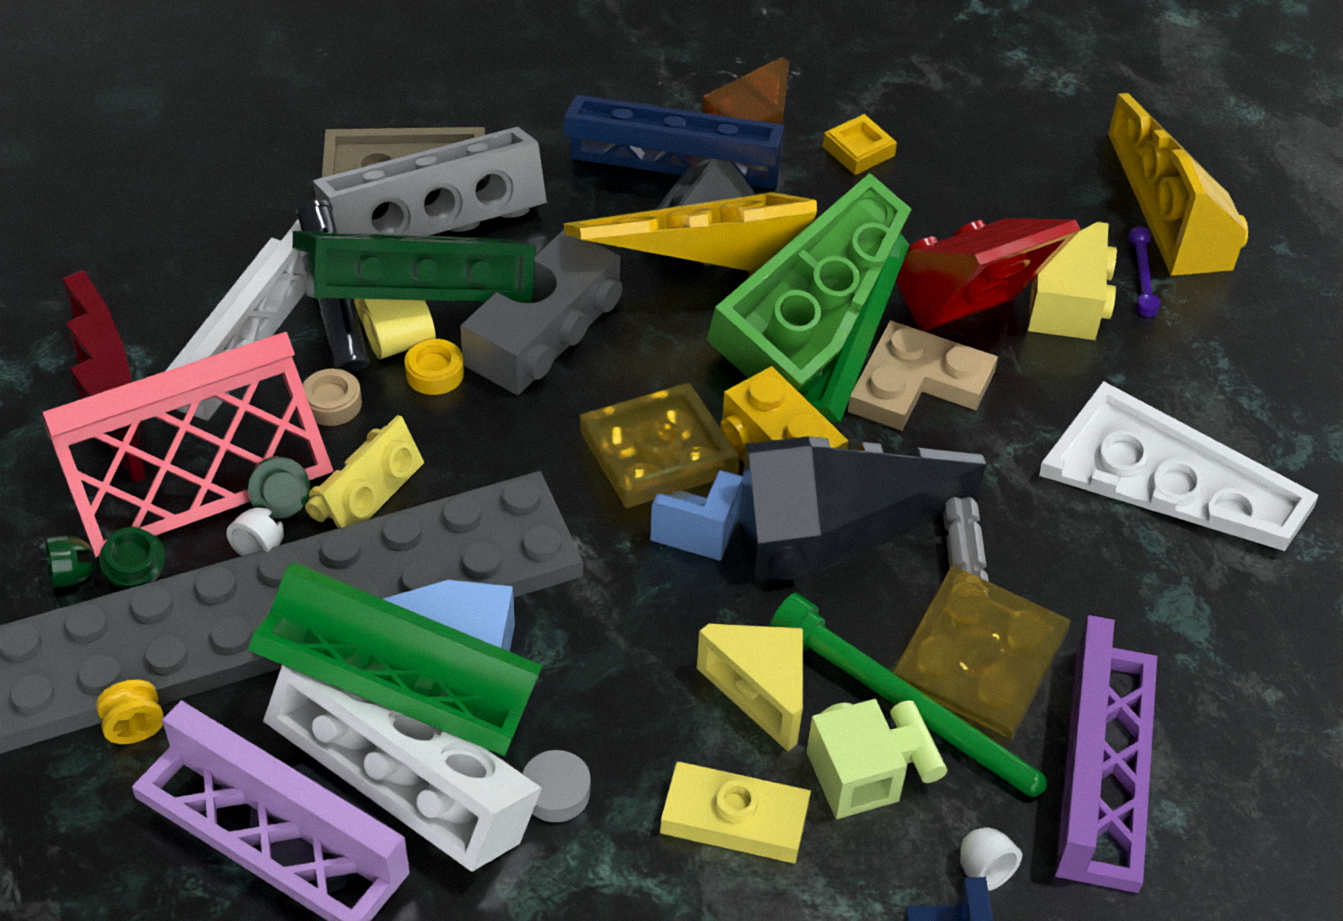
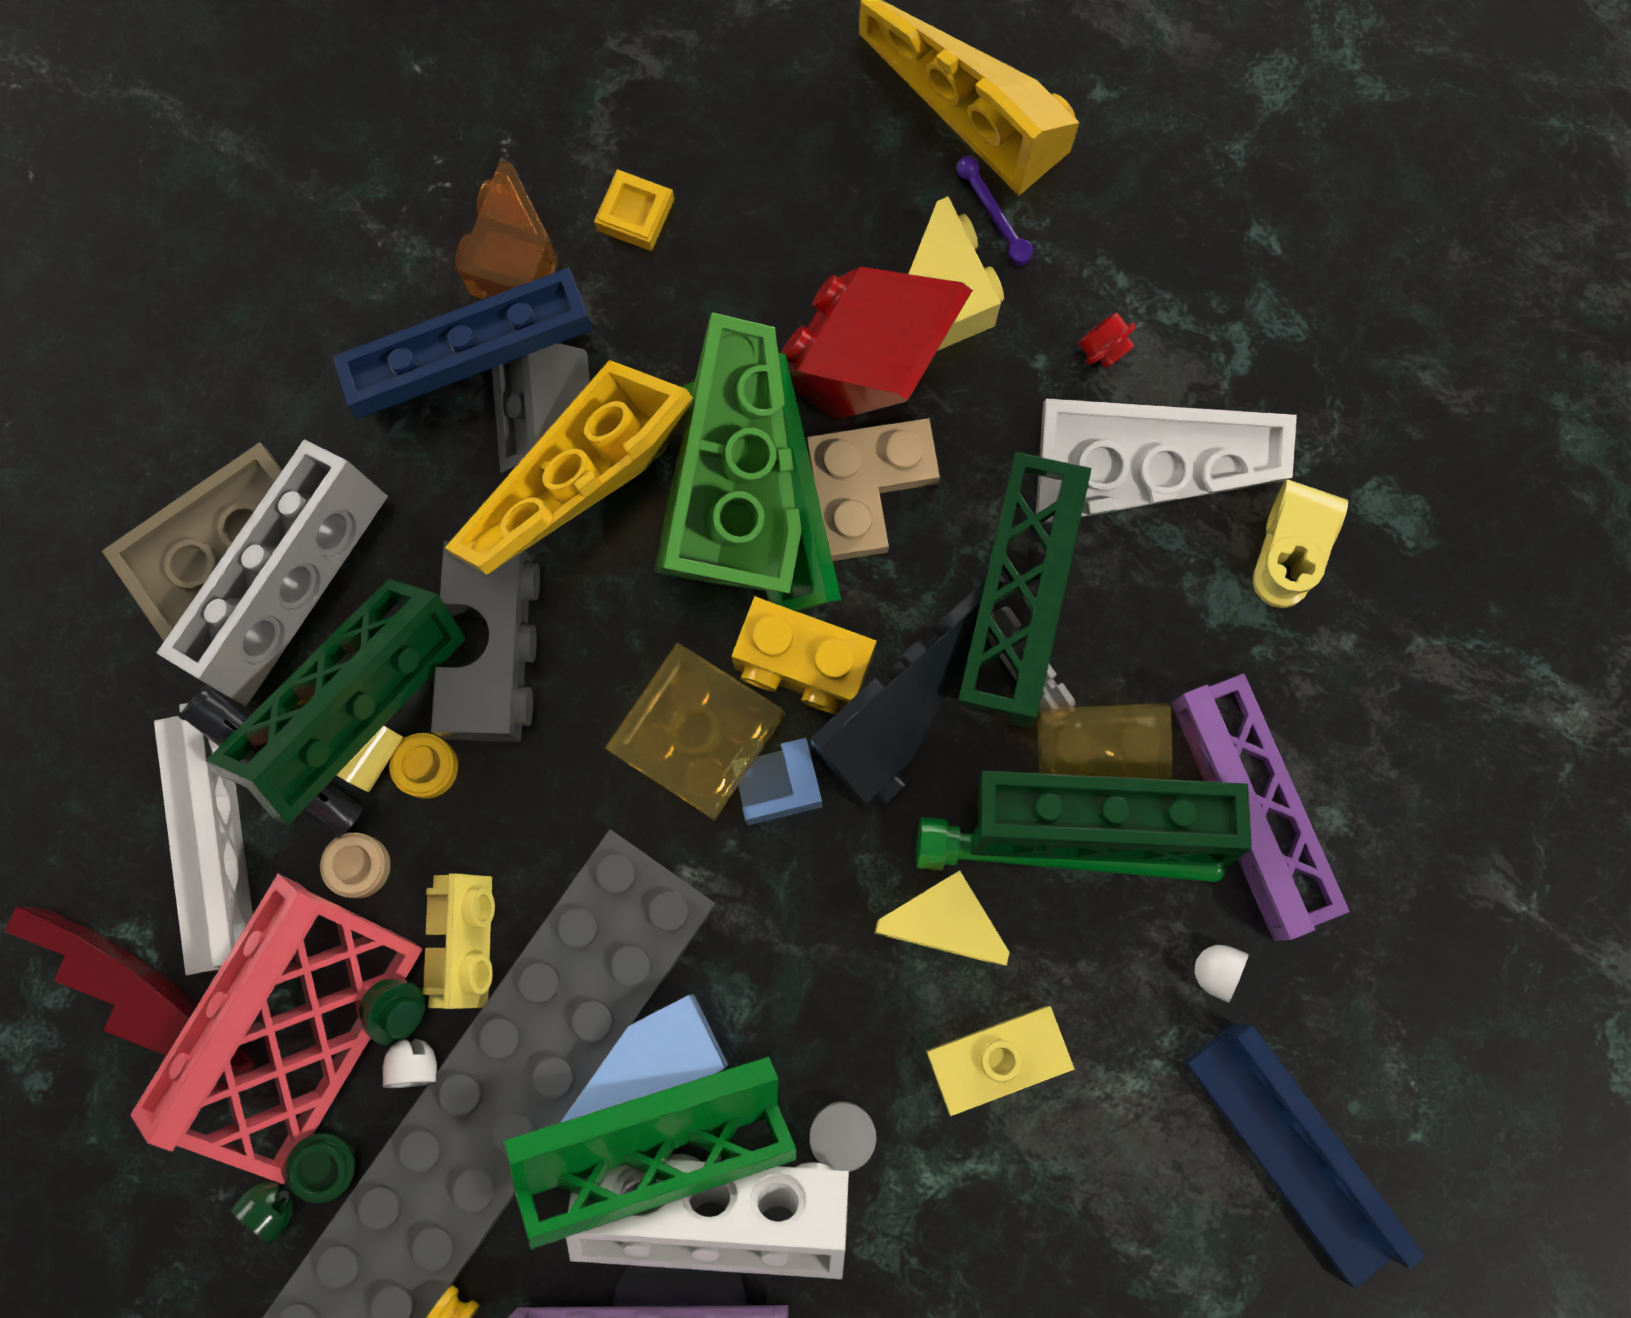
camera: 30 degrees left, 30 degrees up
yellowish green brick [806,699,947,820] -> none
none -> dark green fence [958,452,1092,728]
none -> dark green fence [971,771,1252,867]
none -> red plate [1078,312,1136,368]
none -> light yellow piece [1253,479,1348,608]

